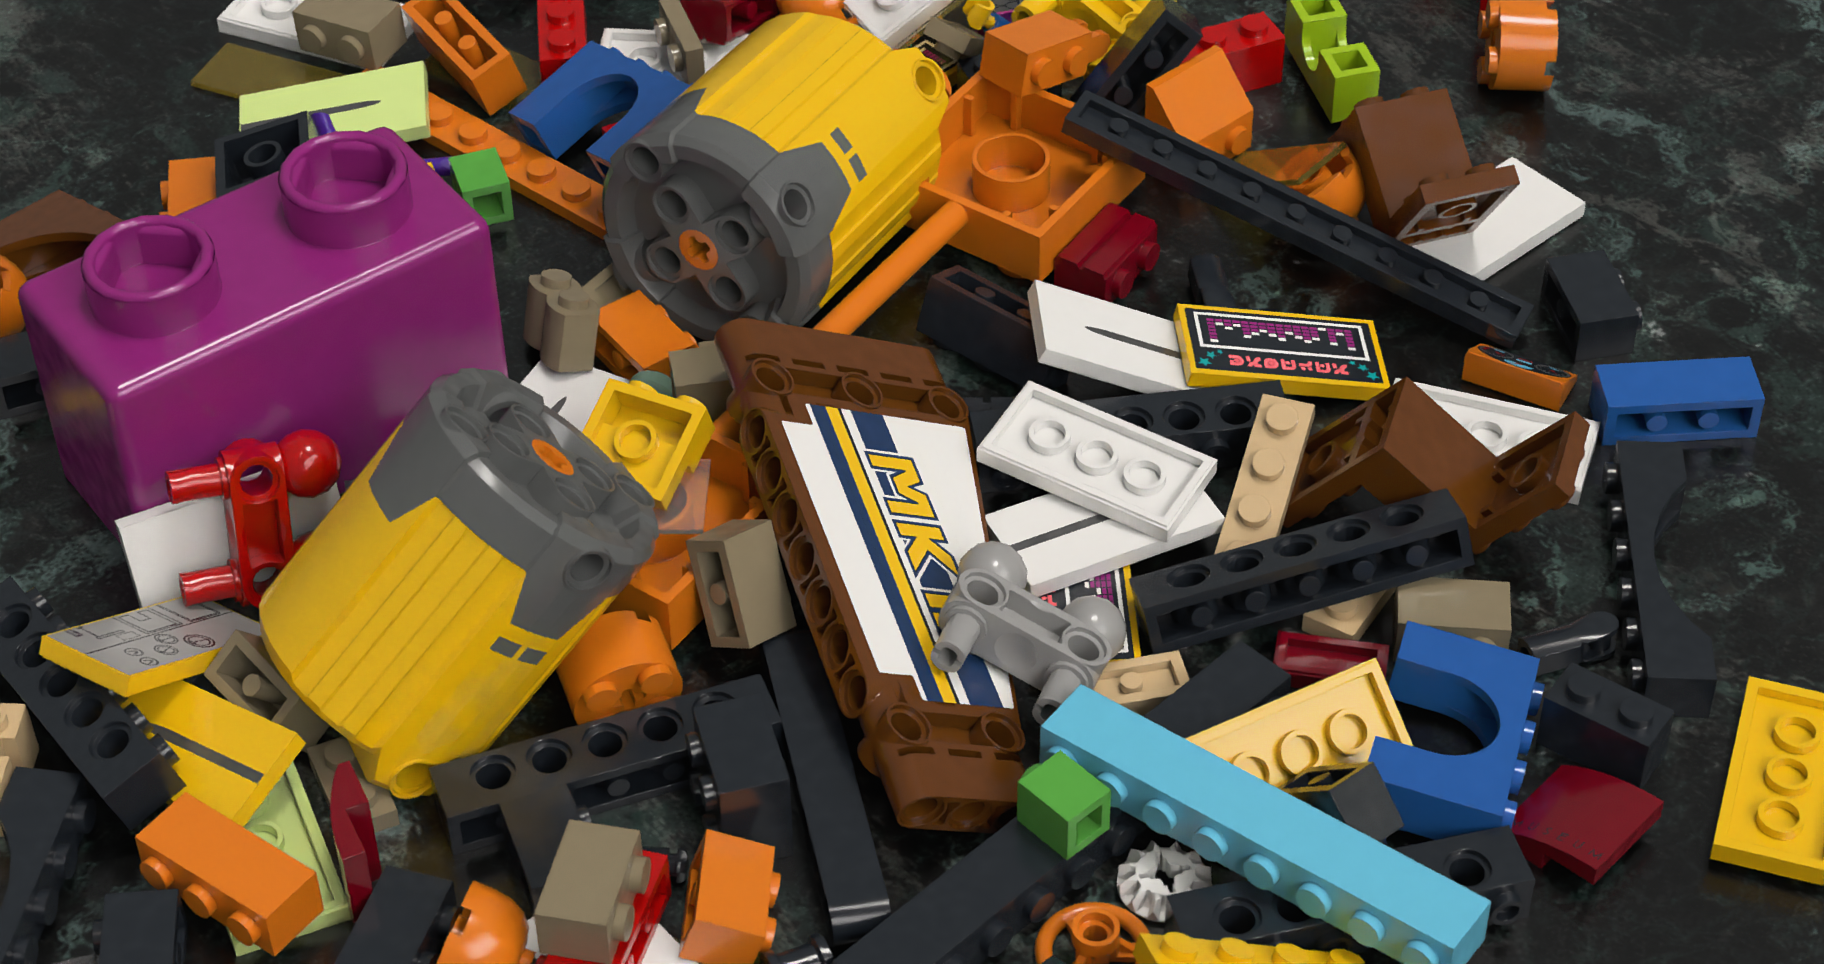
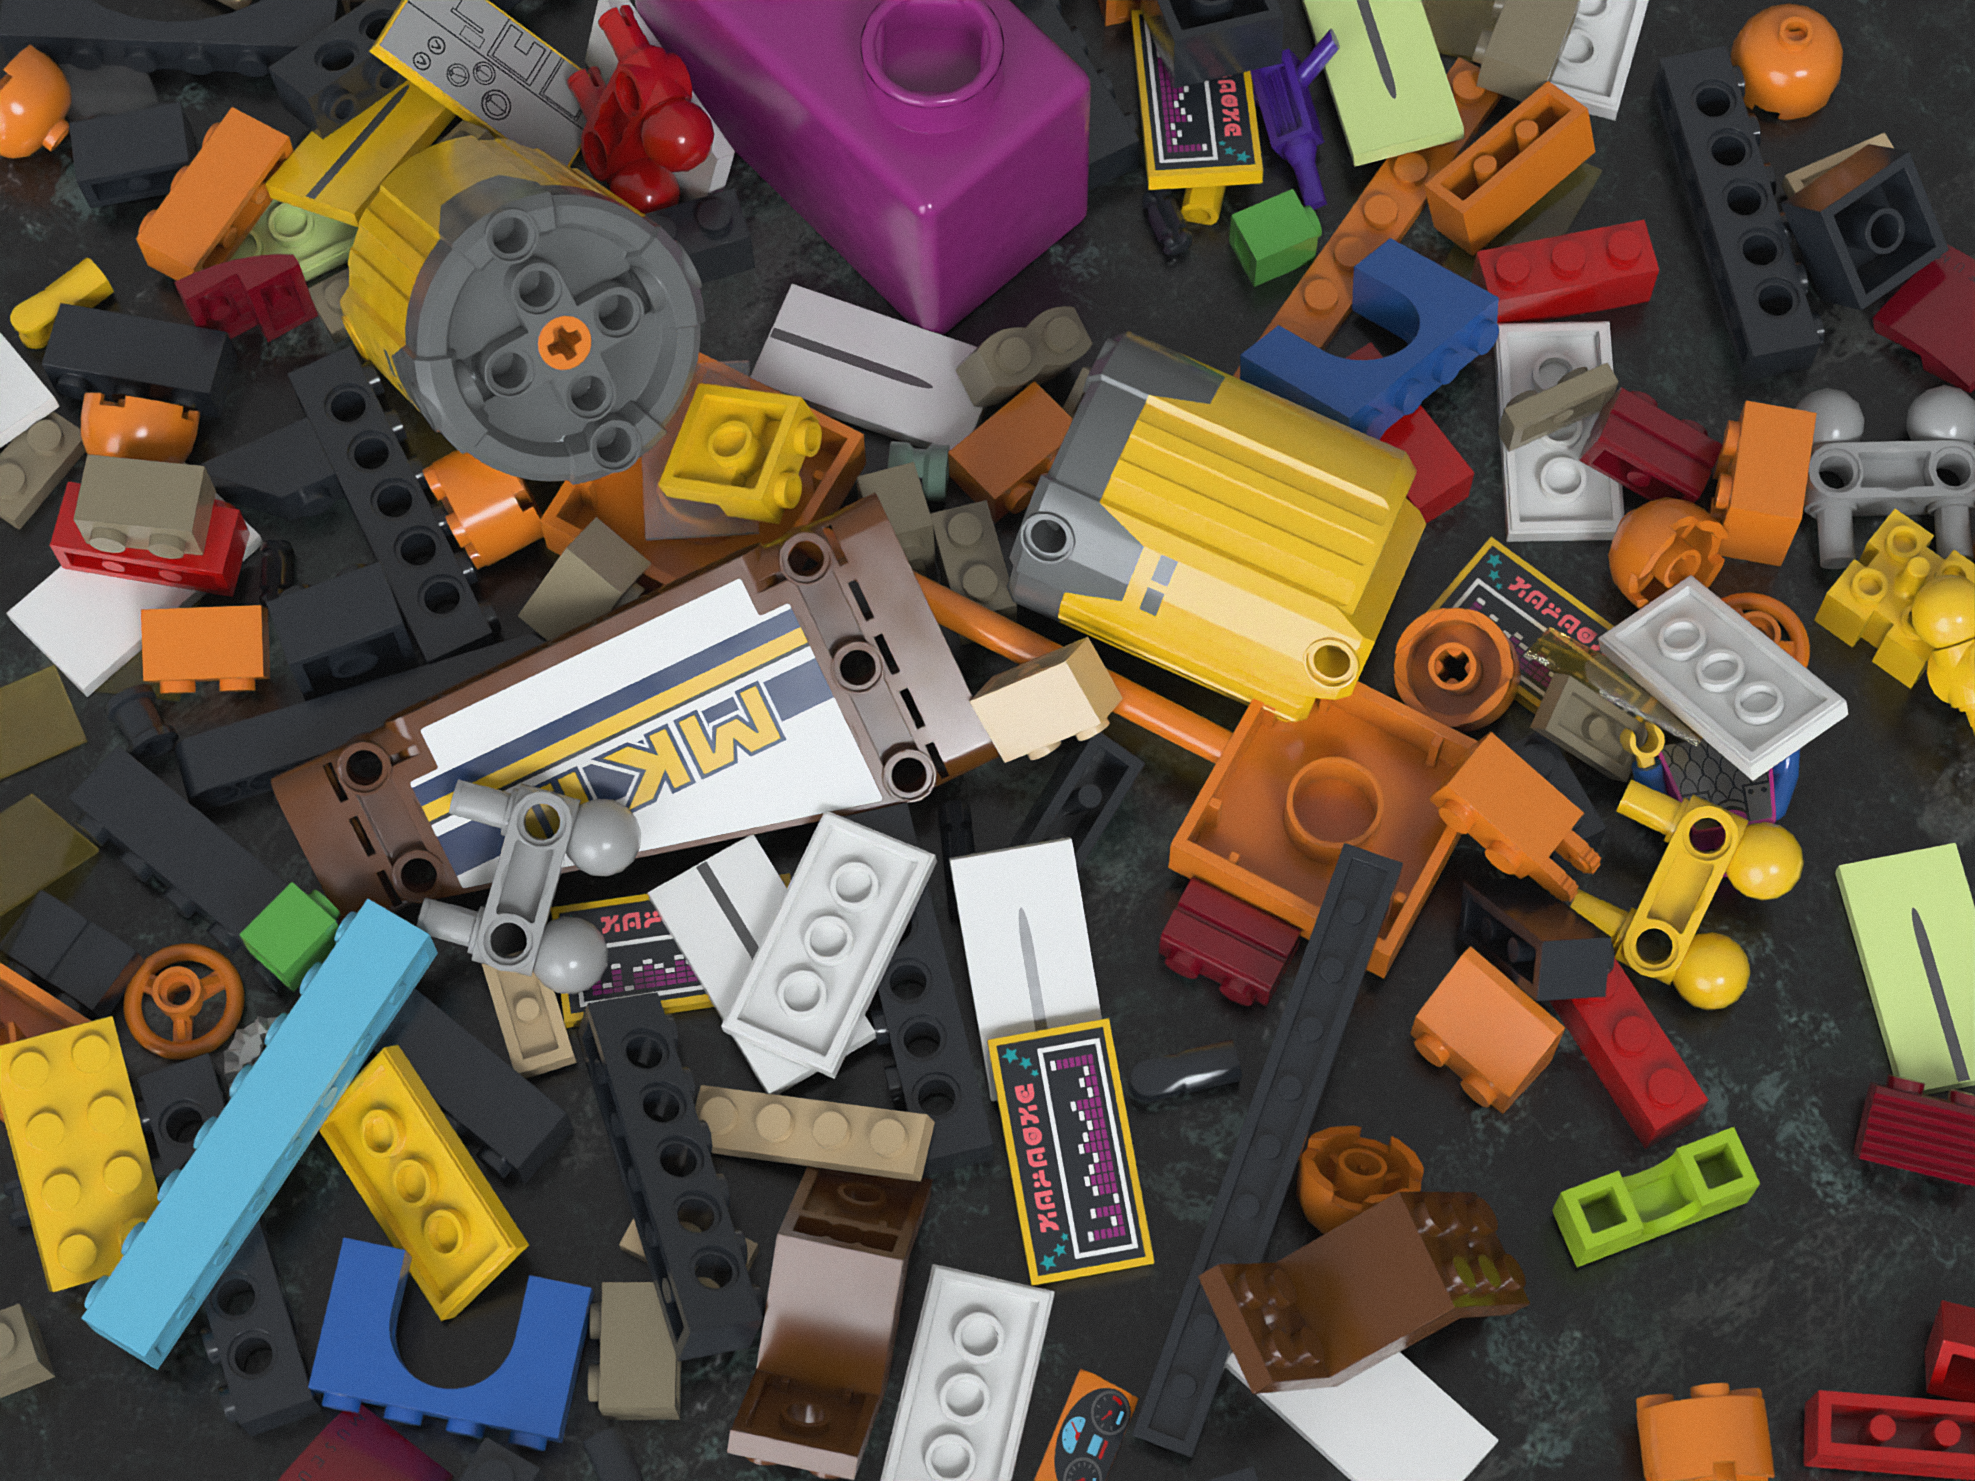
camera: 85 degrees right, 25 degrees up
clear yellow piece [1234,141,1347,186] -> none
dark red tile [1273,631,1390,688] -> none
black brick [1278,761,1405,846] -> none
none -> tan brick [969,637,1123,763]

